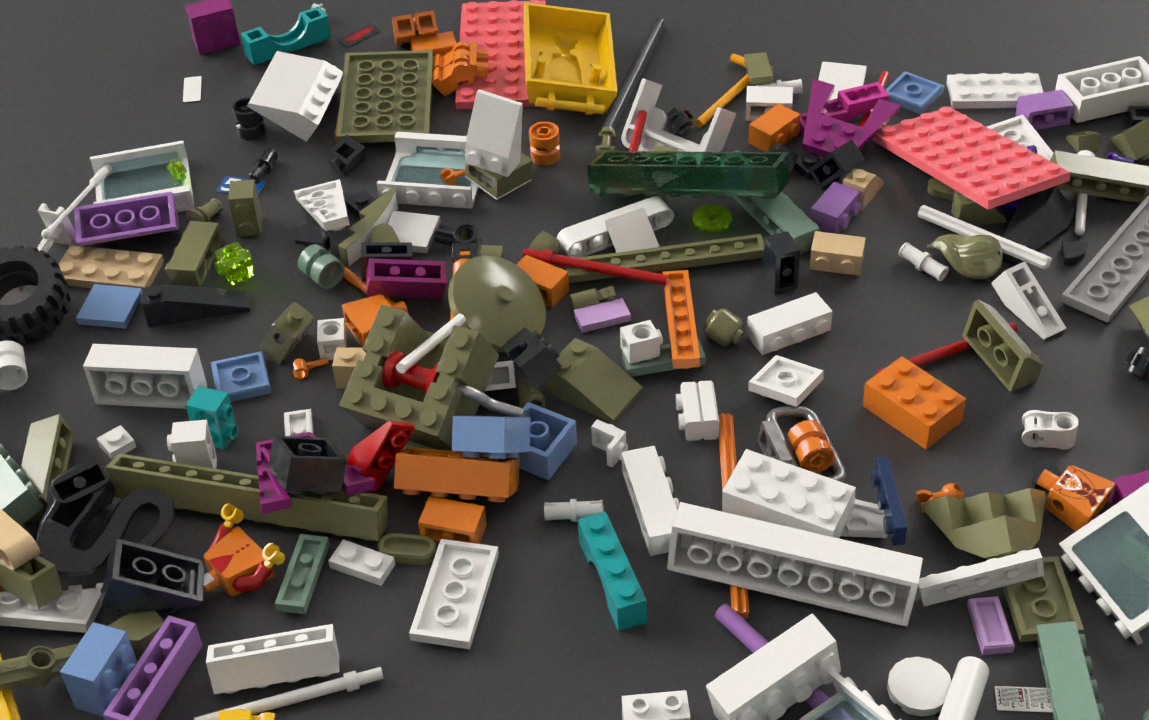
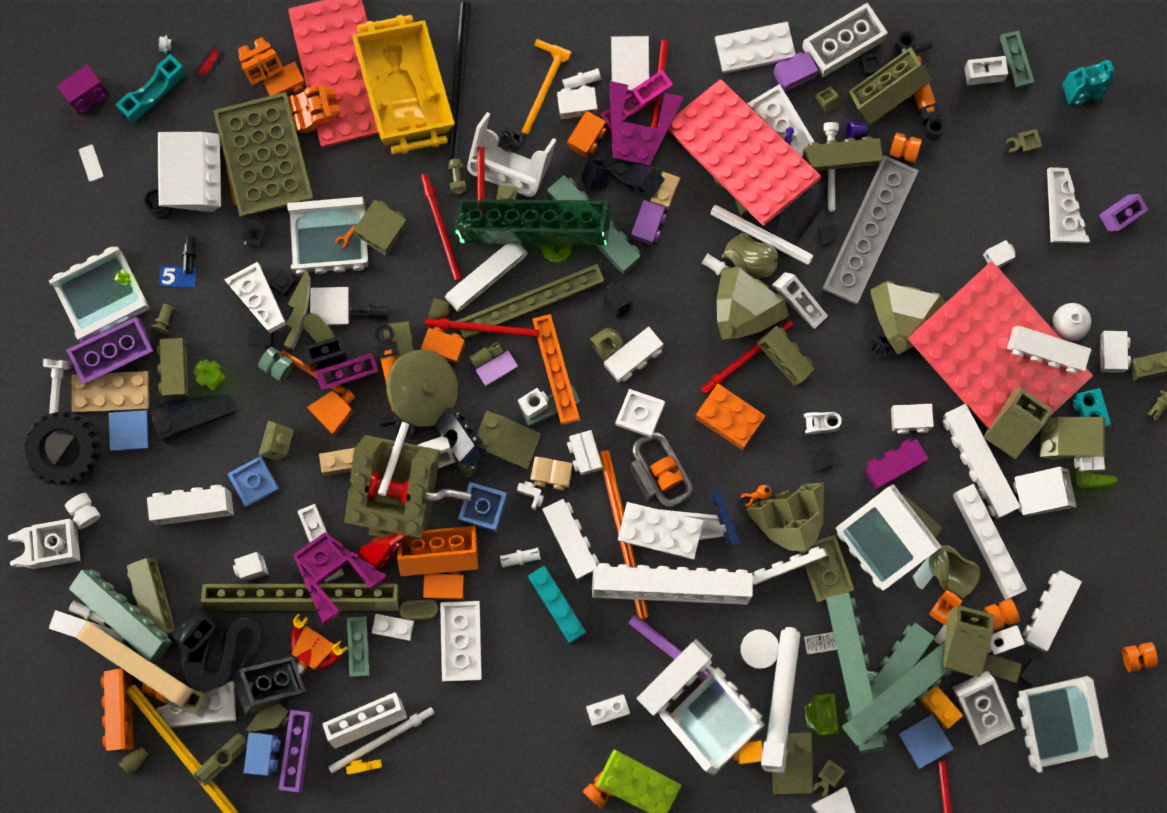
camera: 10 degrees left, 35 degrees up
white piece [42,164,113,239] -> none
white plate [97,425,136,460] -> none
teal brick [185,386,238,450] -> none
olive brick [228,179,262,237] -> none
black brick [268,436,347,495] -> none
orange hand [293,357,328,380] -> none
white brick [317,318,347,360] -> none
medium blue brick [452,416,531,459] -> none
white slope [465,89,523,177] -> none
orange wheel [529,122,560,166] -> none
white sticker [604,208,659,253] -> none
olive head [704,308,744,347] -> none
olive tile [744,52,773,85] -> none
tan brick [810,231,866,276] -> none
medium blue tile [886,71,944,114] -> none
lavender tile [967,596,1015,655] -> none
orange torso [1037,465,1115,531] -> none
none -> red bar [421,174,462,281]
none -> tan brick [530,457,573,490]
none -> olive helmet [589,327,623,362]
none -> olive brick [717,267,789,339]

